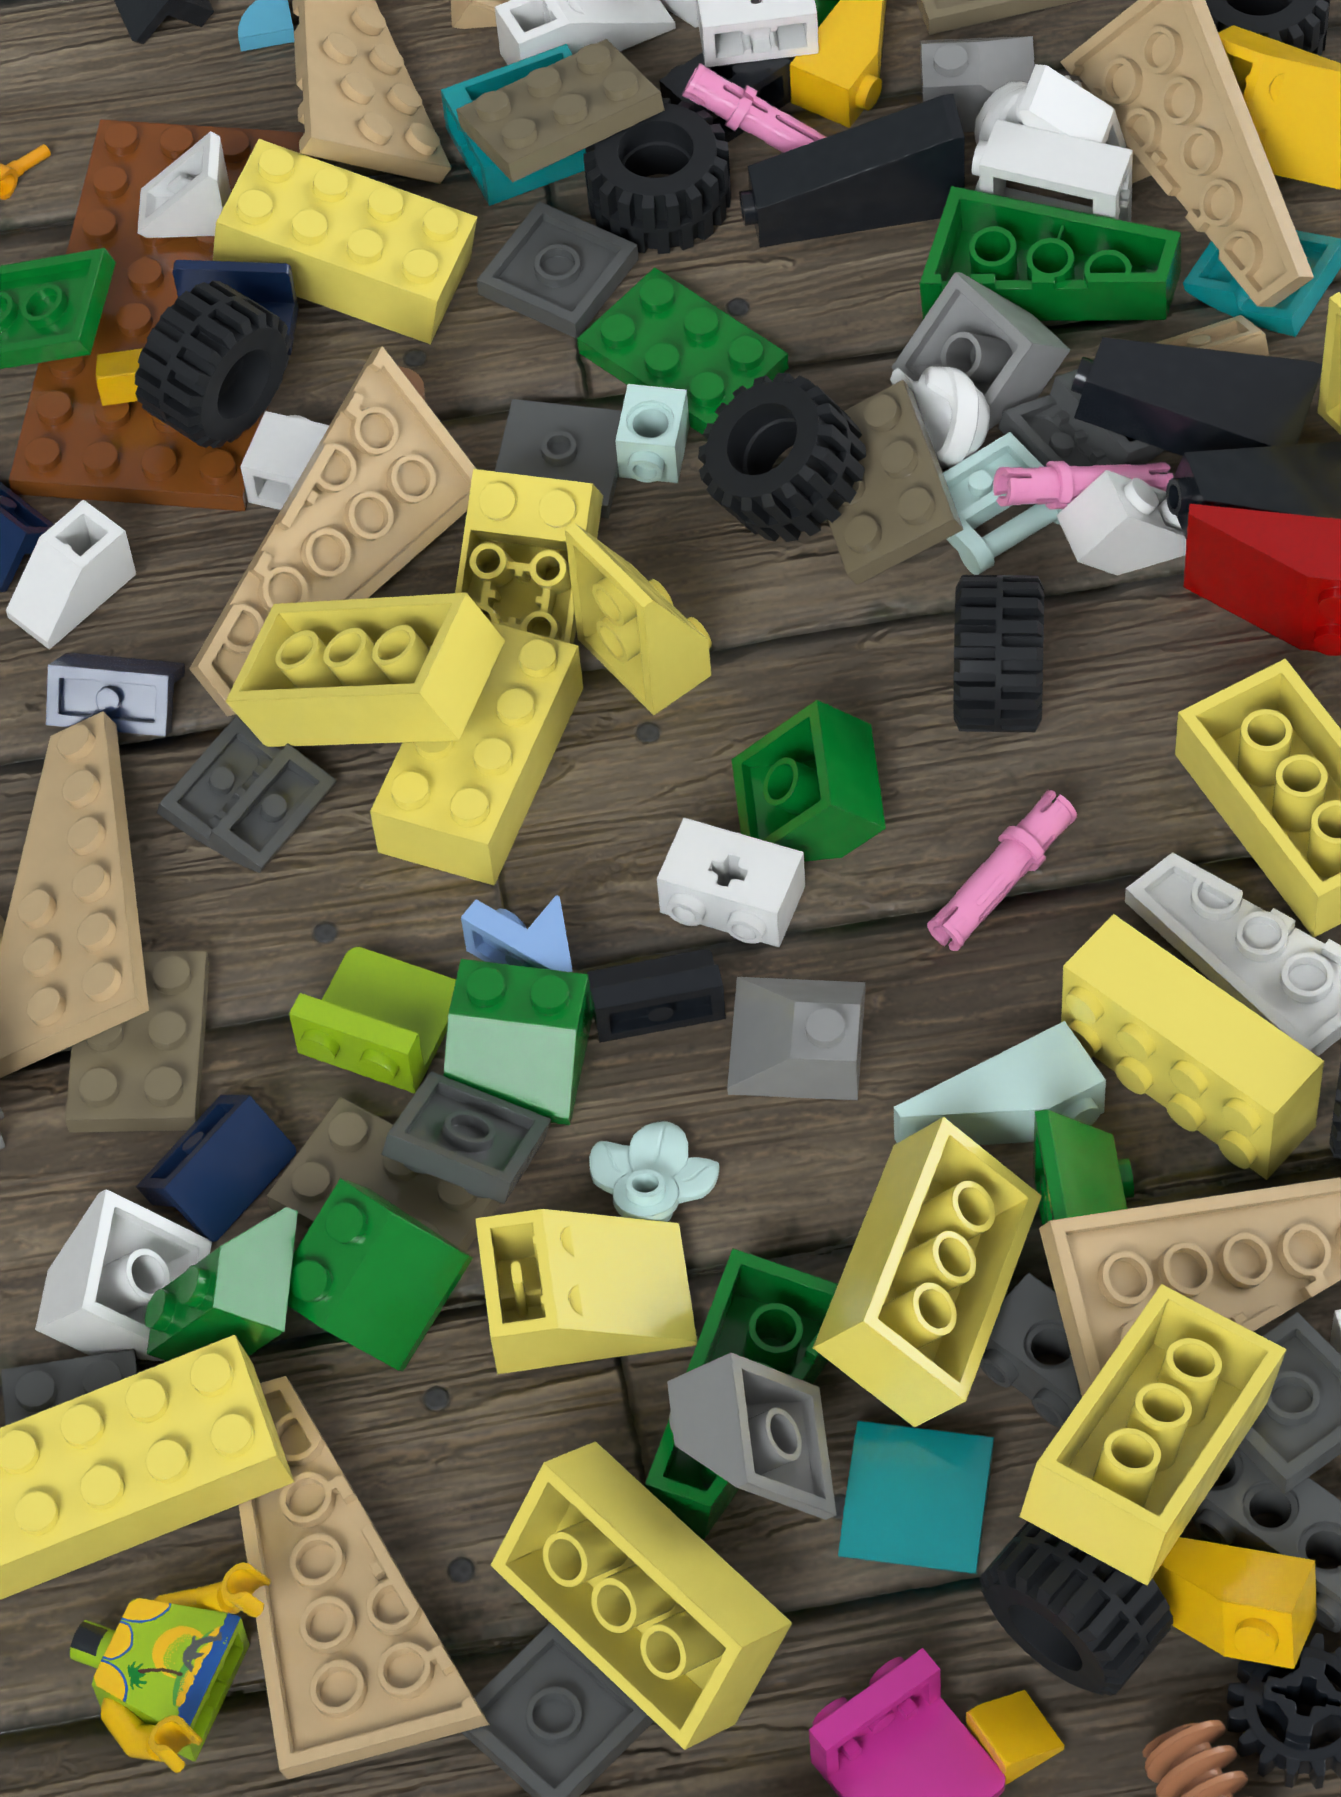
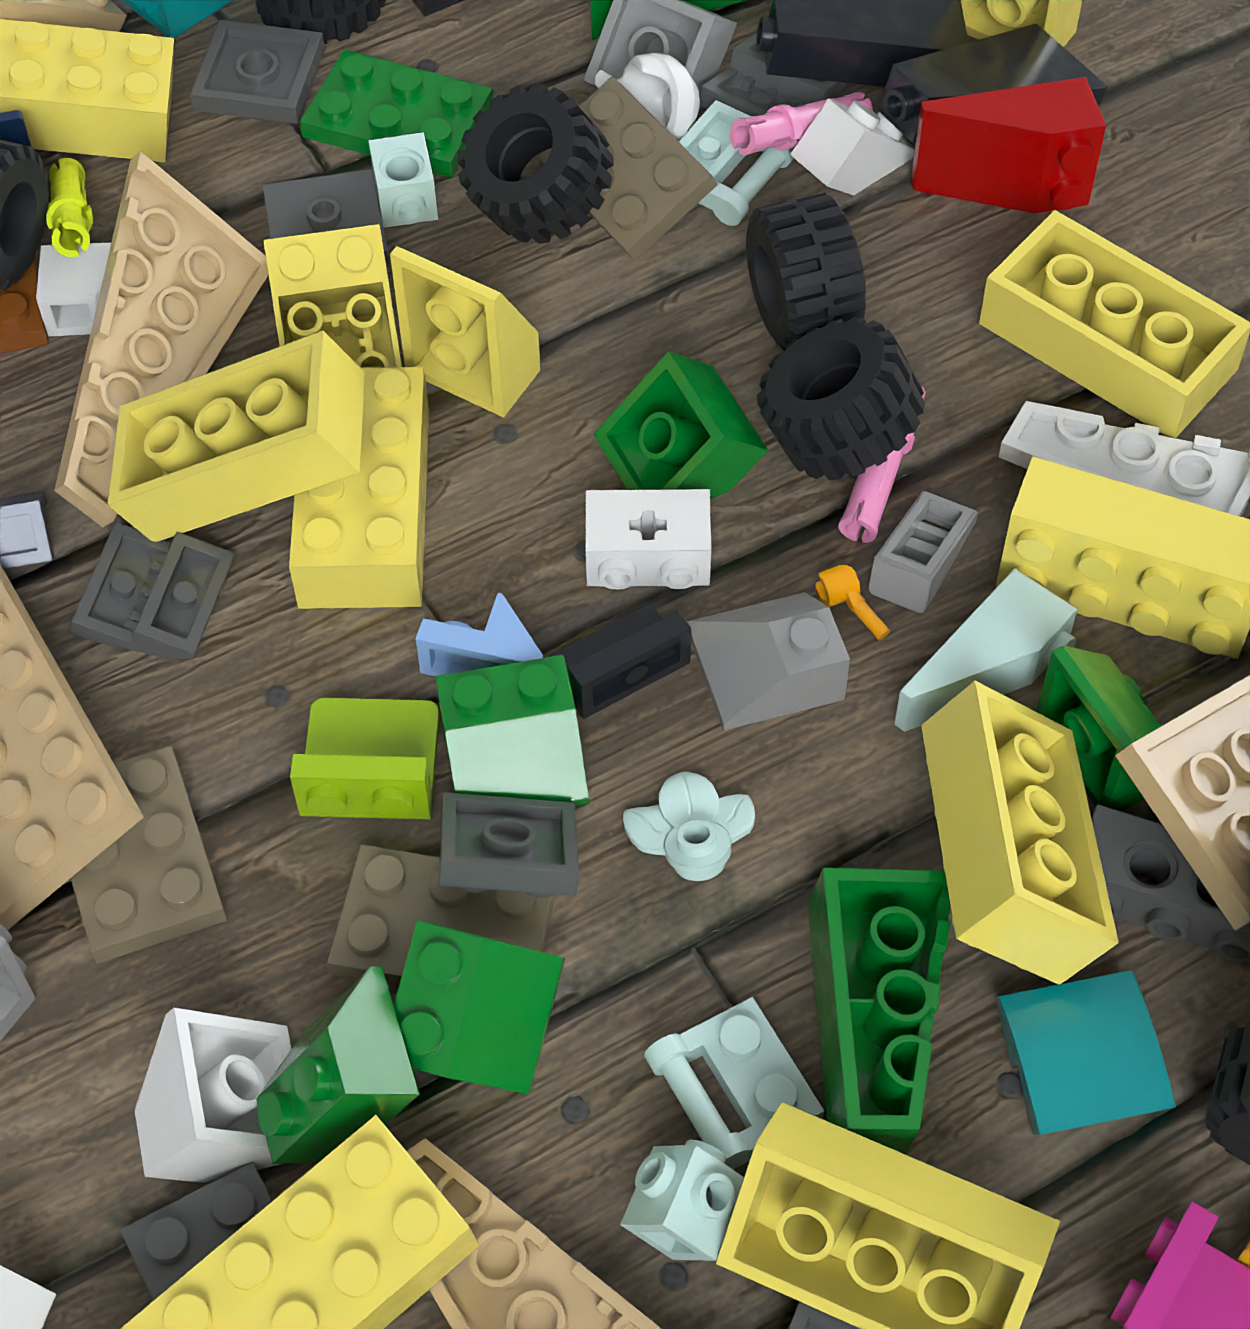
camera: 25 degrees left, 0 degrees up
dark blue panel [136,1094,296,1242] -> none
light yellow slope [475,1209,697,1374] -> none
light grey slope [667,1353,837,1520] -> none
none -> neon yellow pin [46,158,93,257]
none -> light aqua brick [620,1140,744,1261]
none -> light aqua plate [644,997,824,1170]
none -> black tyre [757,317,925,480]
none -> light orange hand [815,565,890,641]
none -> light grey slope [869,491,978,613]

